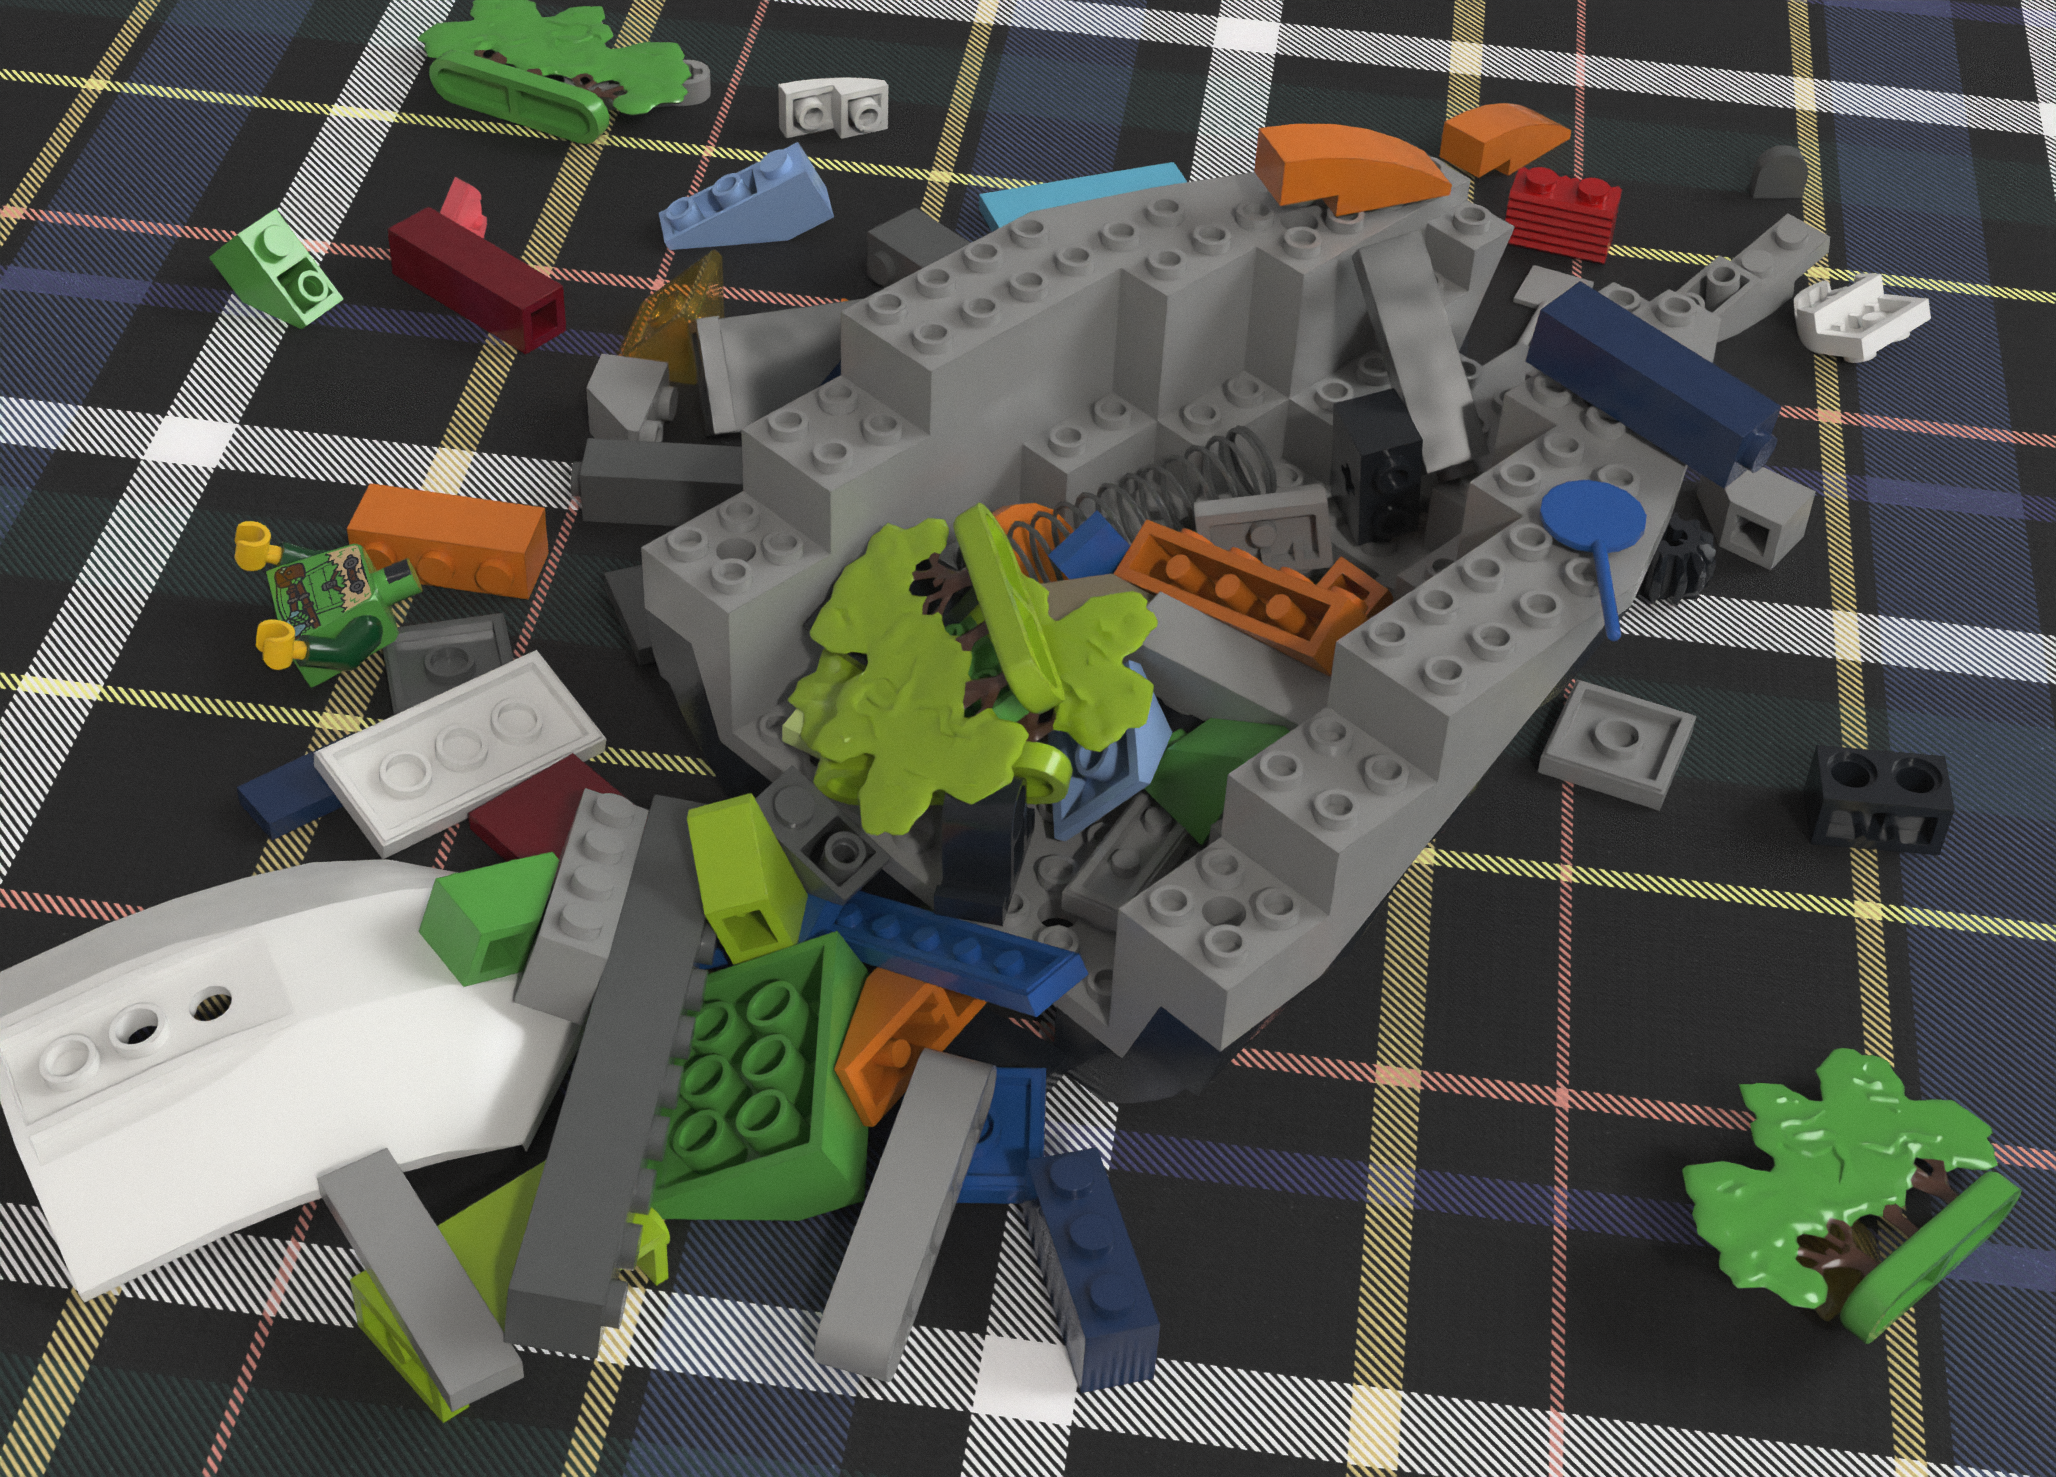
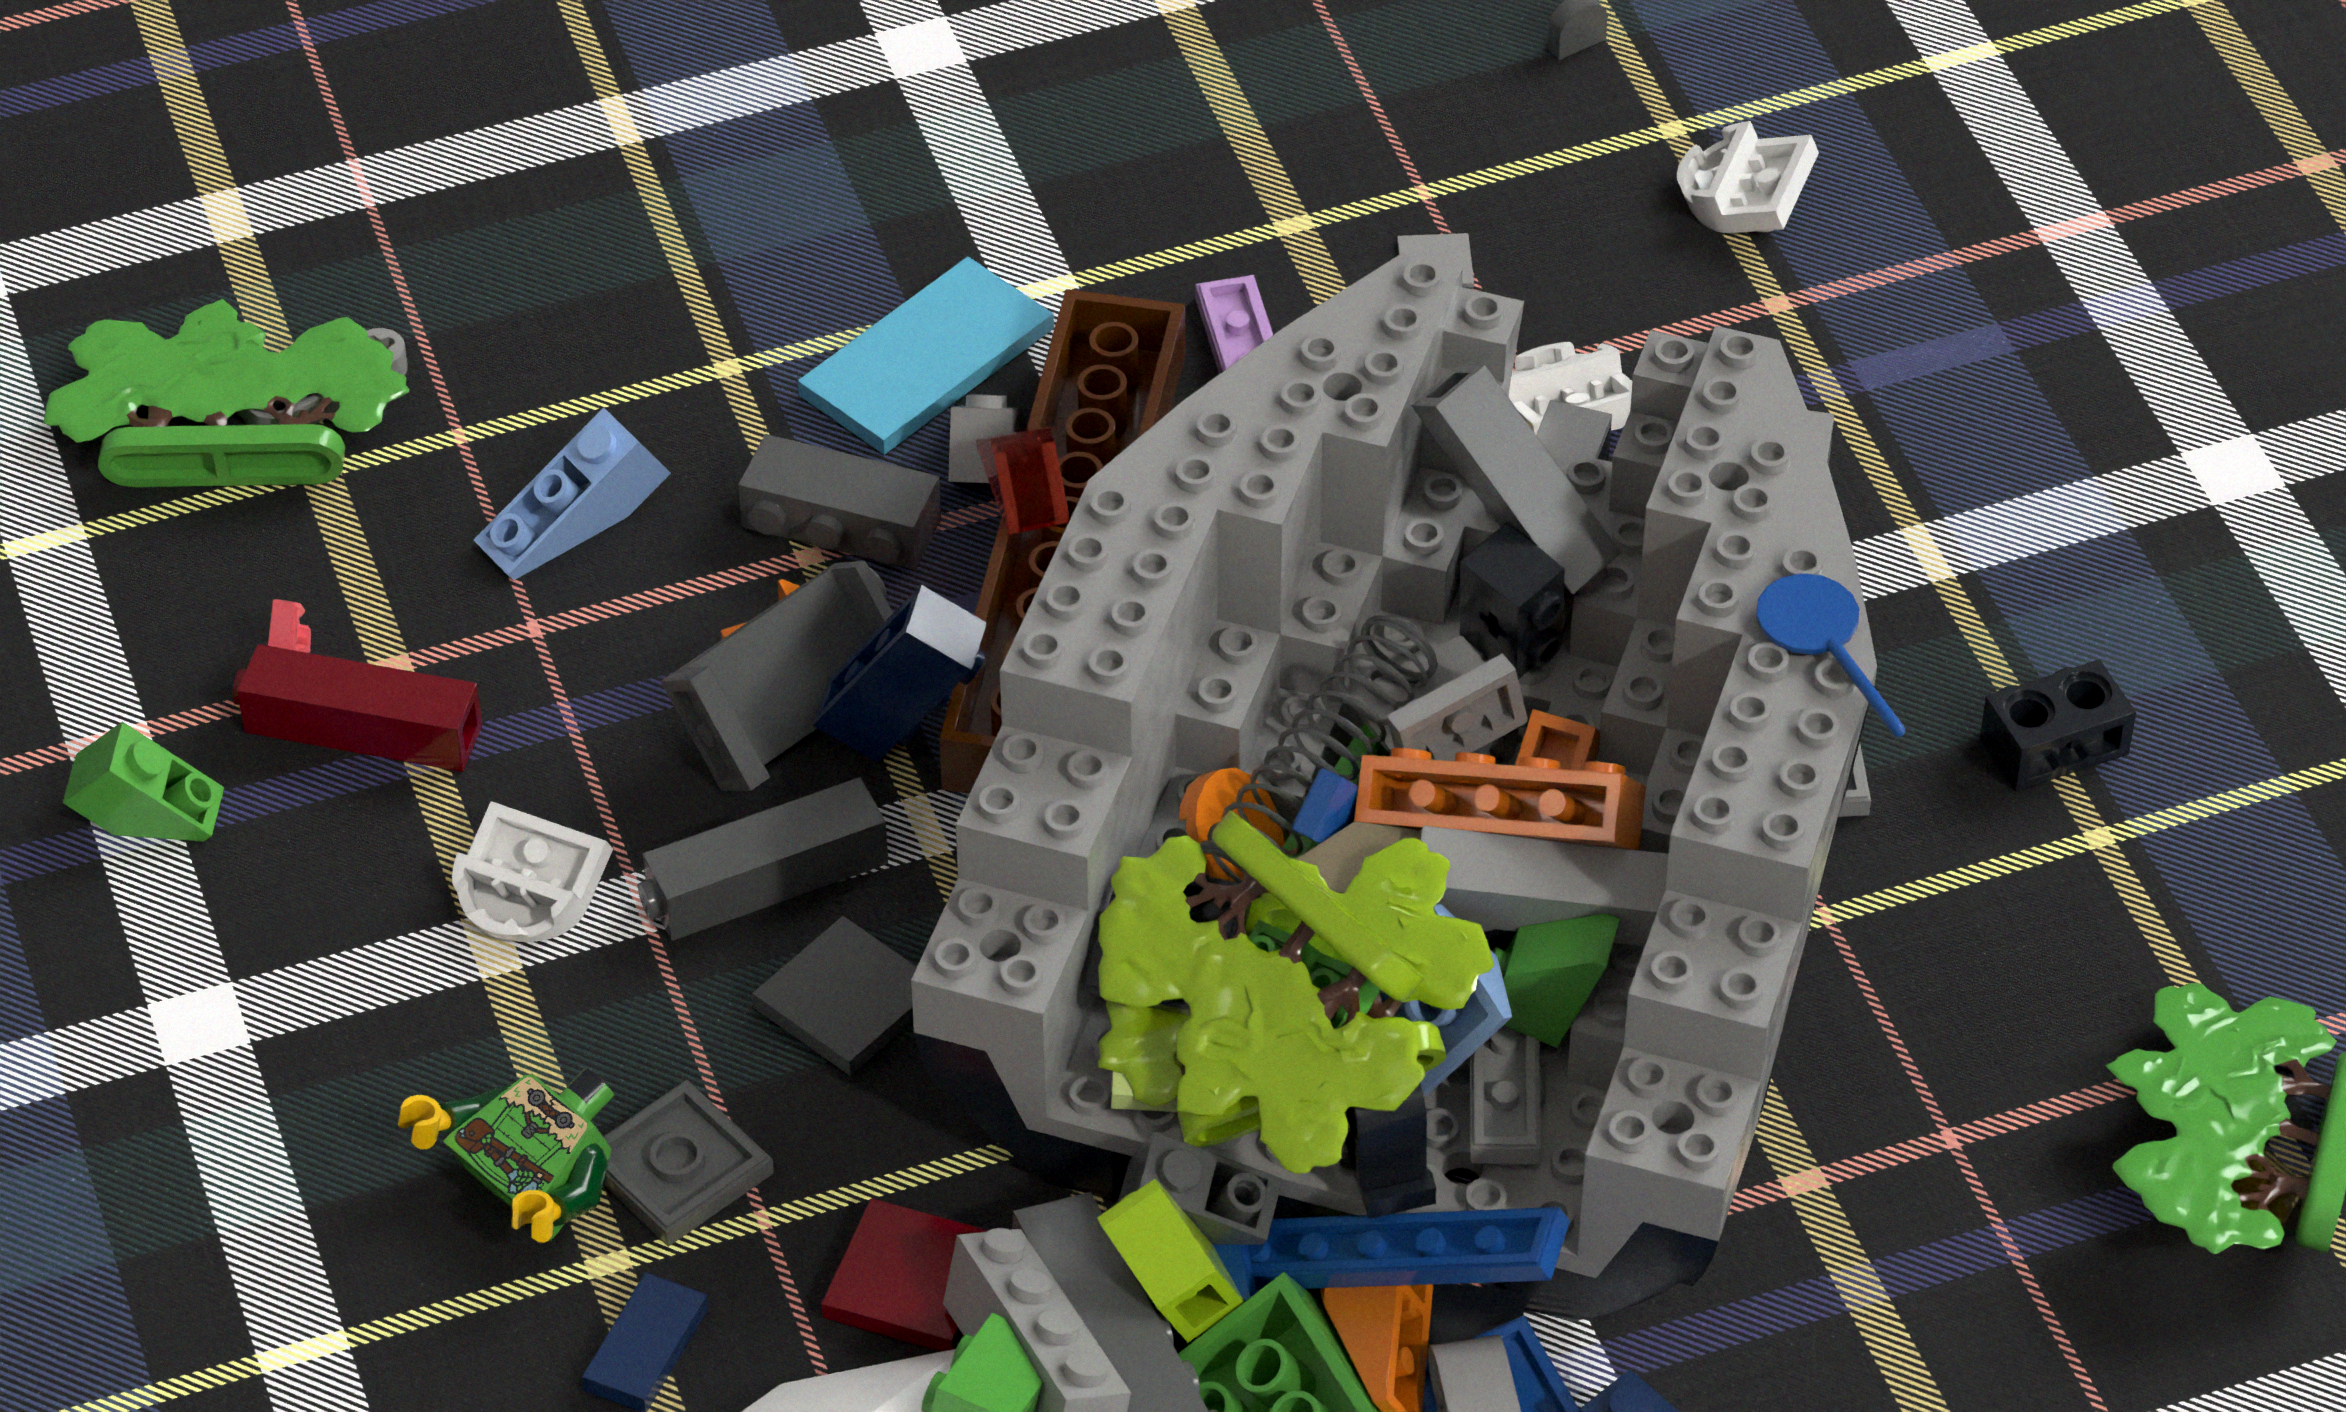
camera: 25 degrees left, 5 degrees up
white tile [314,650,606,859] -> none
orange brick [347,483,549,600] -> none
light grey slope [586,354,678,442] -> none
clear yellow slope [617,249,724,385] -> none
white slope [778,78,888,139] -> none
orange slope [1254,124,1452,217] -> none
orange slope [1439,103,1572,178] -> none
red brick [1505,167,1622,265] -> none
dark blue brick [1525,281,1782,489] -> none
light grey slope [1676,213,1830,342] -> none
none -> white slope [452,801,613,942]

